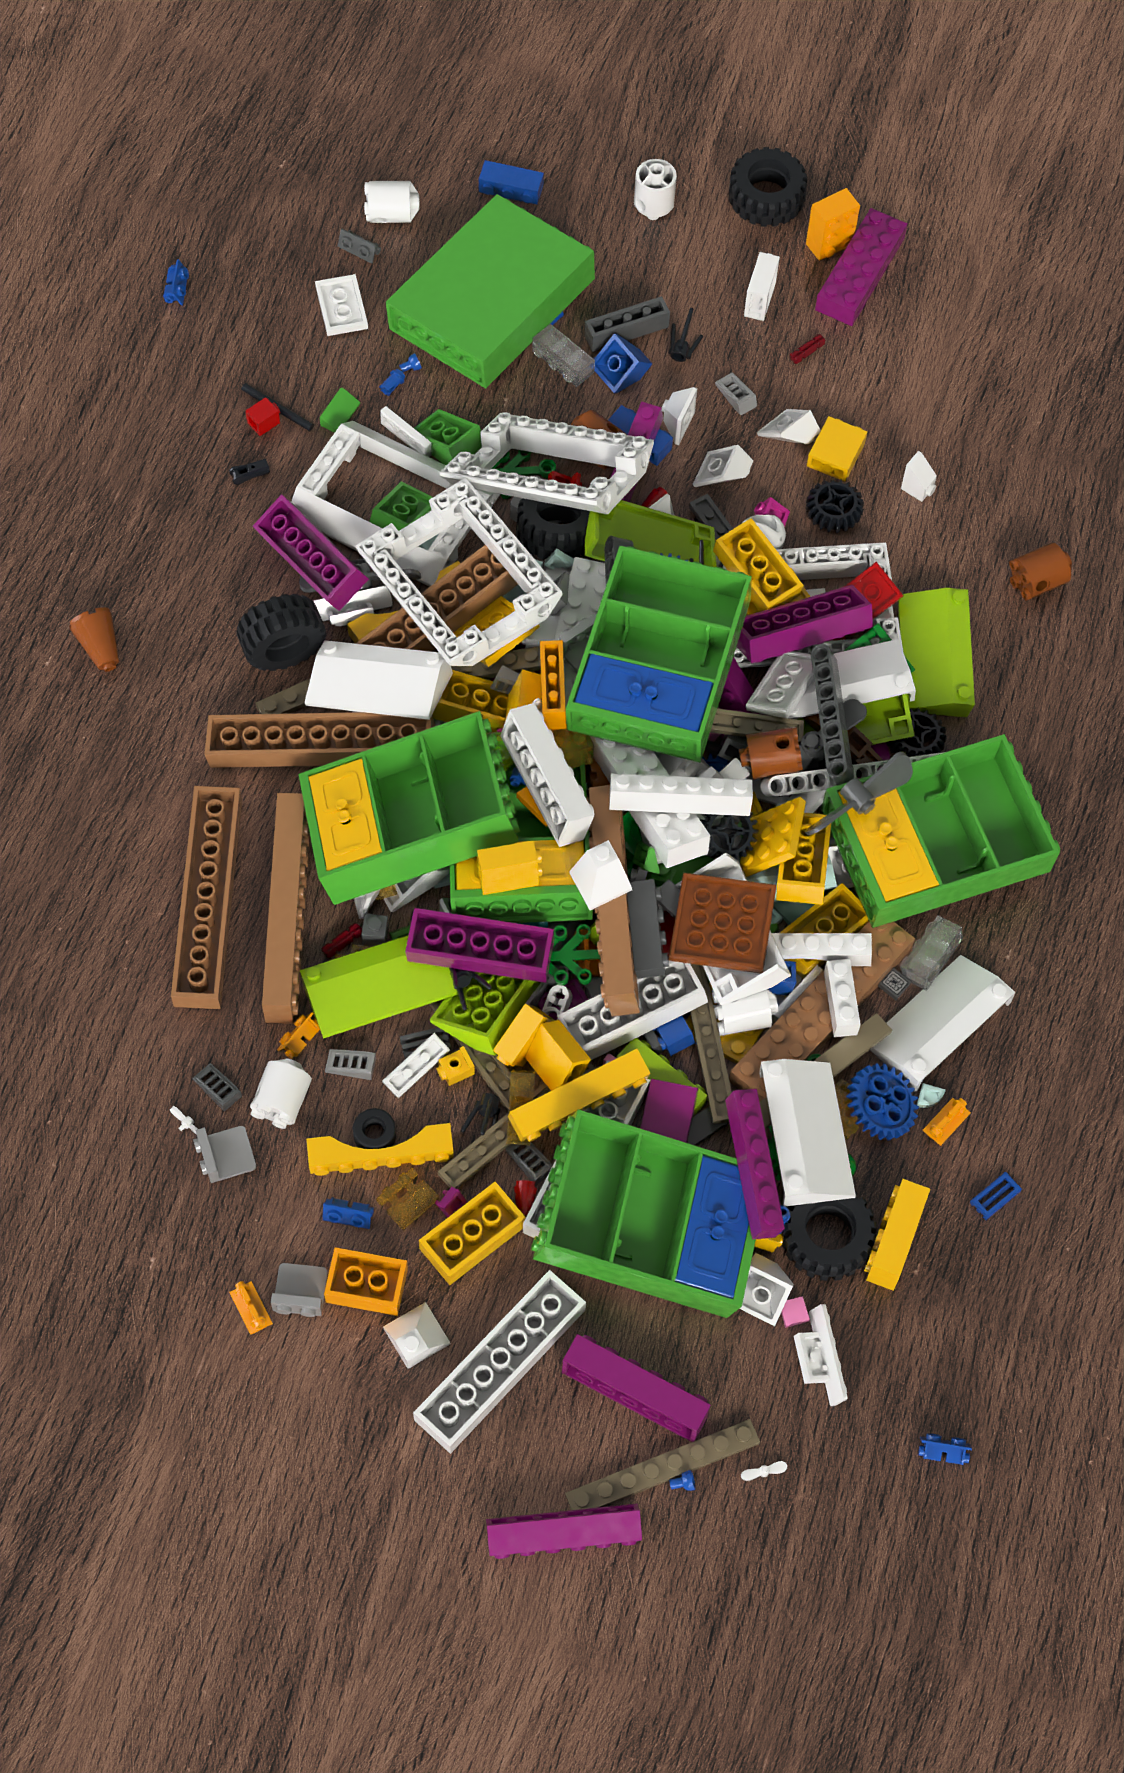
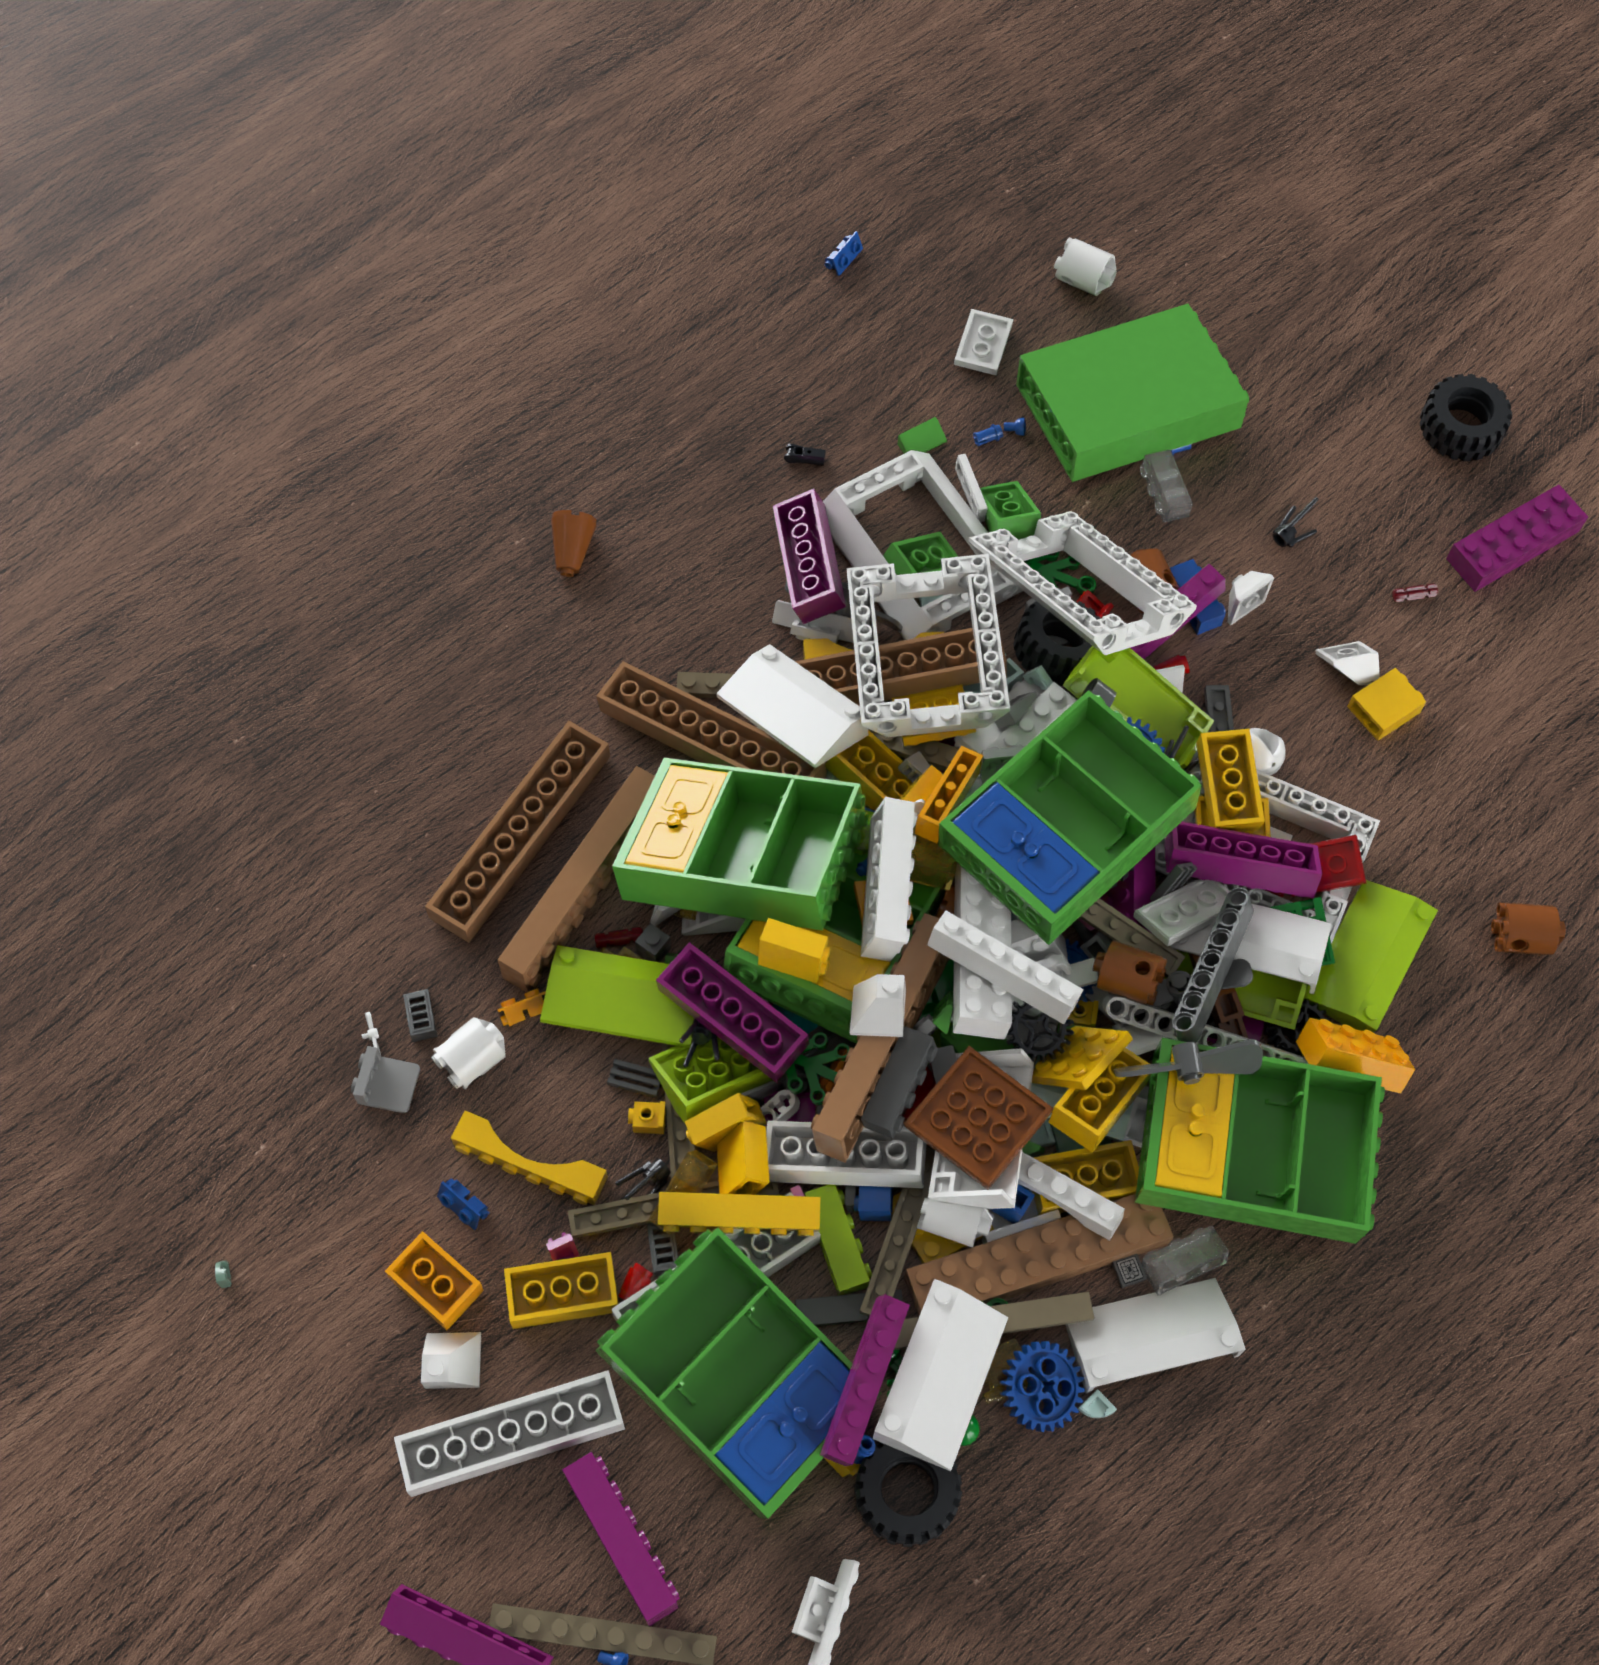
camera: 30 degrees right, 0 degrees up
light orange hinge [229,1281,273,1335] -> none
black tyre [236,594,326,671] -> none
black bar [241,383,314,431] -> none
red brick [245,397,280,436] -> none
light grey bracket [271,1263,328,1317] -> none
light grey slope [325,1049,376,1080] -> none
dark grey hinge [337,228,381,264] -> none
black tyre [353,1108,396,1149] -> none
clear yellow plate [376,1168,439,1230] -> none
white tile [382,1033,450,1099] -> none
blue brick [479,160,544,205] -> none
dark grey brick [584,296,670,352] -> none
blue slope [590,333,652,394] -> none
white cylinder [634,159,677,220] -> none
magenta tile [640,1079,699,1143] -> none
white slope [693,445,753,487] -> none
light grey slope [715,372,757,415] -> none
white slope [740,1253,794,1326] -> none
white window [744,252,780,321] -> none
dark pink bracket [754,497,790,527] -> none
bright pink tile [781,1296,810,1328] -> none
light orange brick [806,188,860,261] -> none
black gear [806,478,864,534] -> none
white brick [824,959,861,1037] -> none
yellow brick [864,1179,930,1291] -> none
white slope [901,451,937,502] -> none
light orange hinge [922,1098,971,1146] -> none
blue tile [970,1172,1022,1220] -> none
none -> sand green tile [215,1260,232,1289]
none -> dark grey tile [1150,862,1197,902]
none -> light orange brick [1296,1017,1416,1094]

